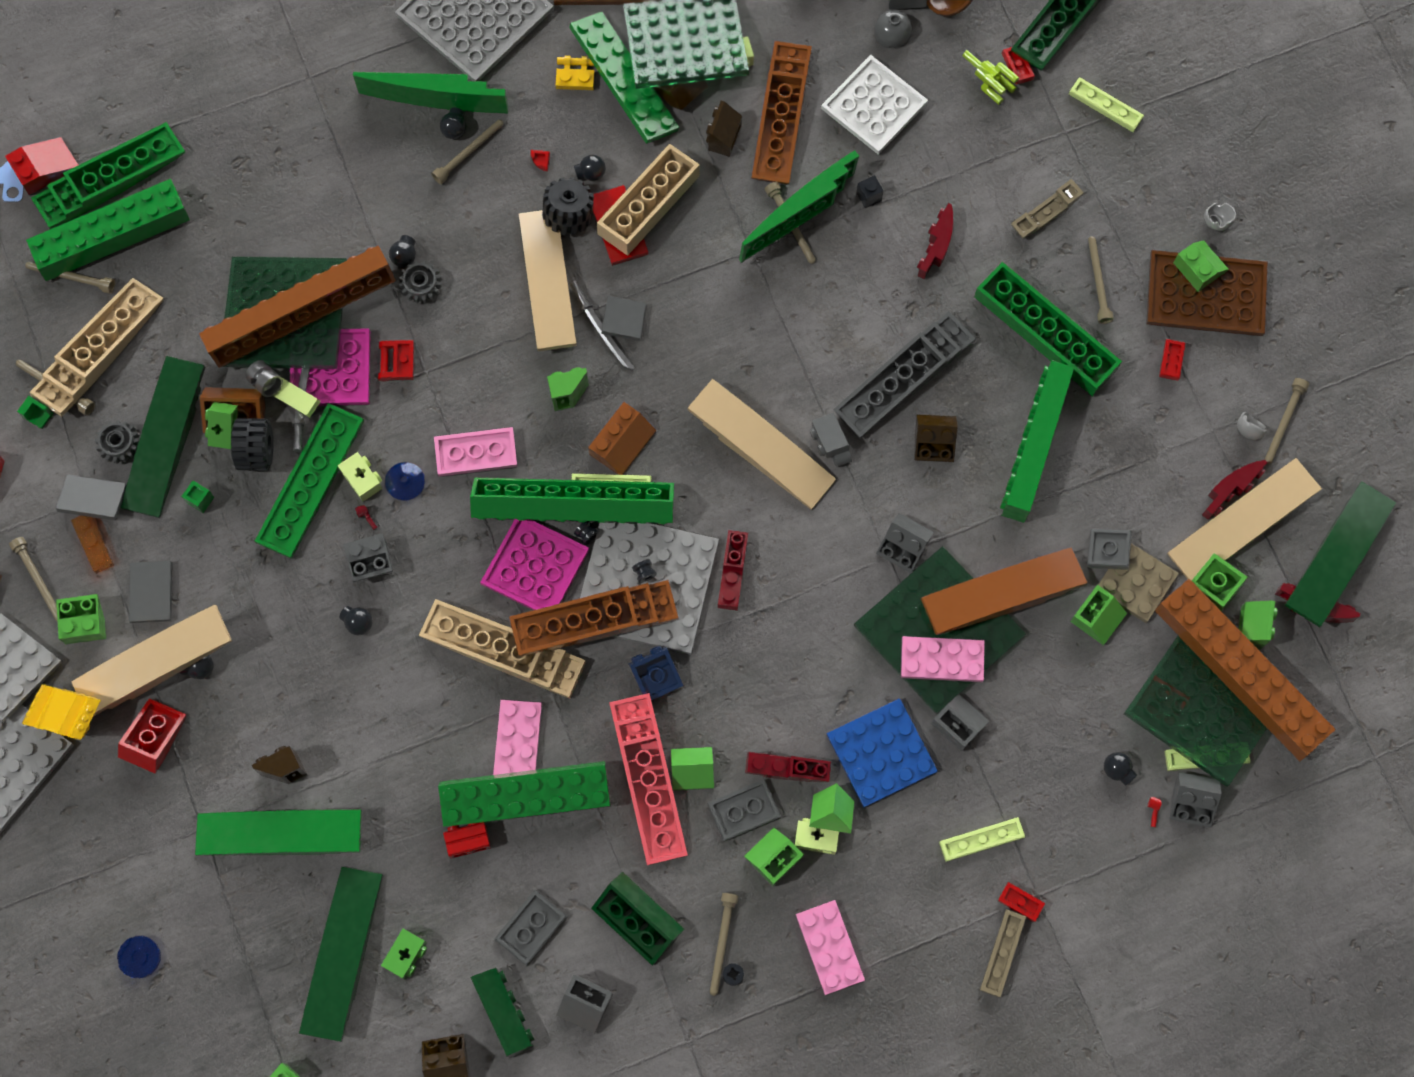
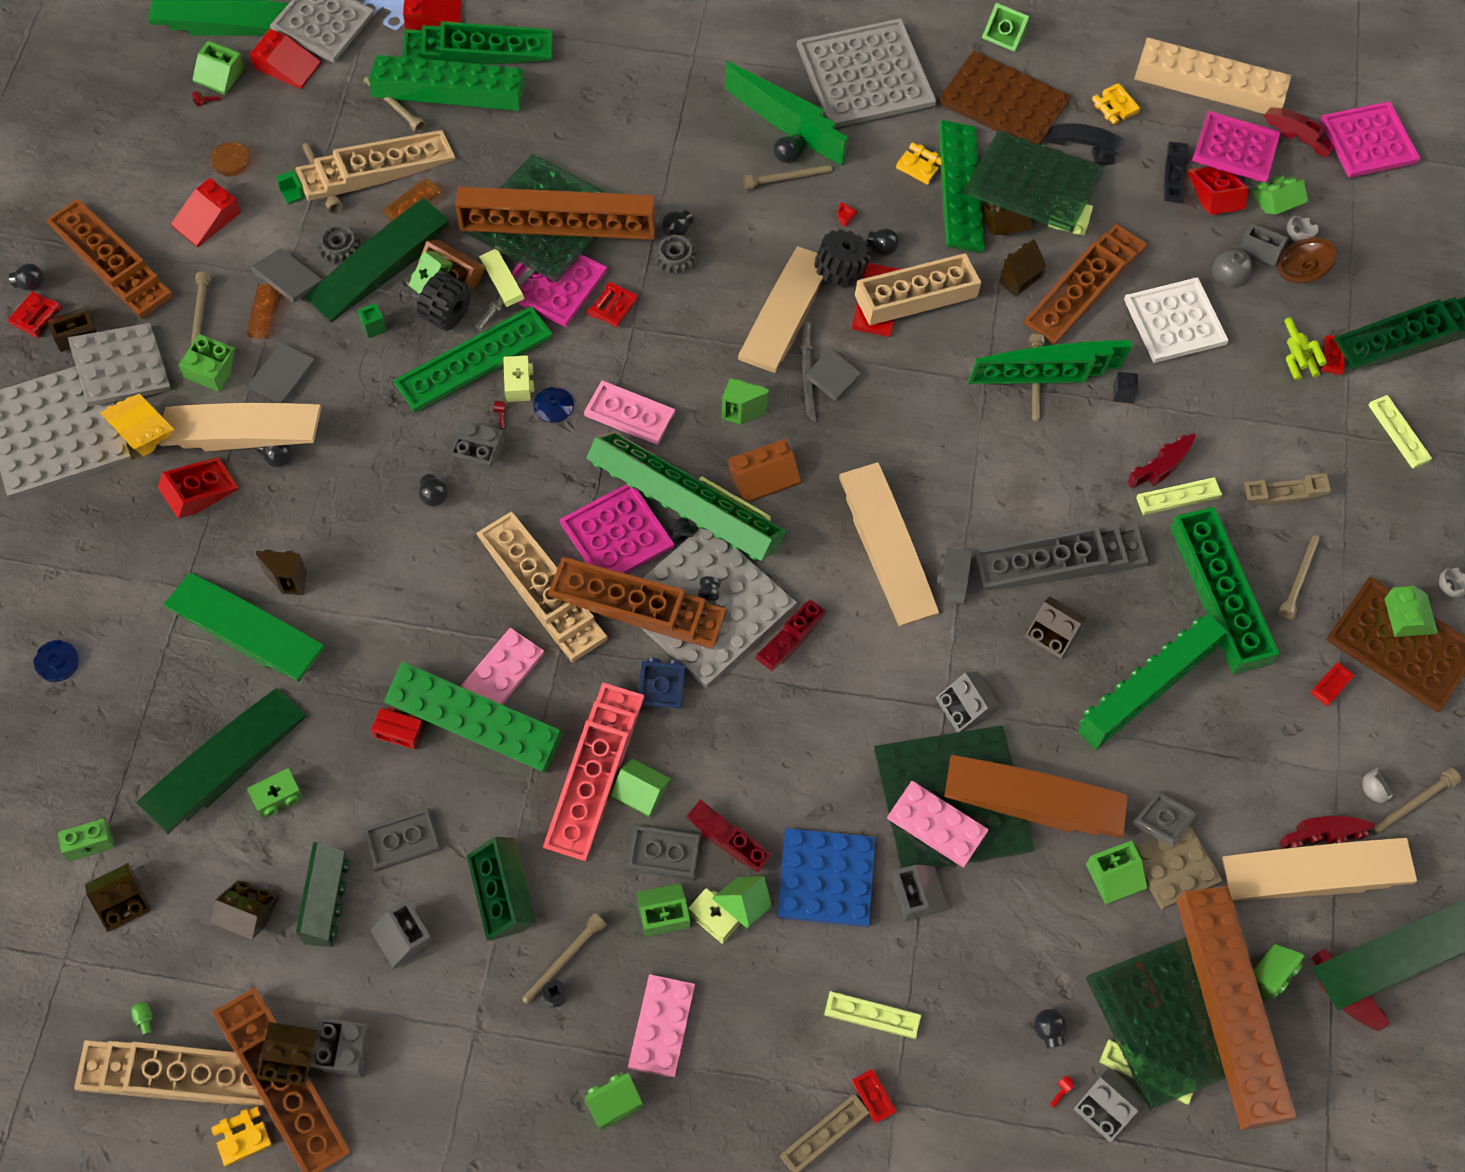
camera: 30 degrees right, 10 degrees down
flat silver wheel [245,360,283,397] -> none
bright green slope [1192,553,1247,612] -> none
none -> clear orange plate [383,177,440,221]
none -> bright green slope [585,1073,643,1131]
none -> yellowish green tile [1136,477,1222,515]

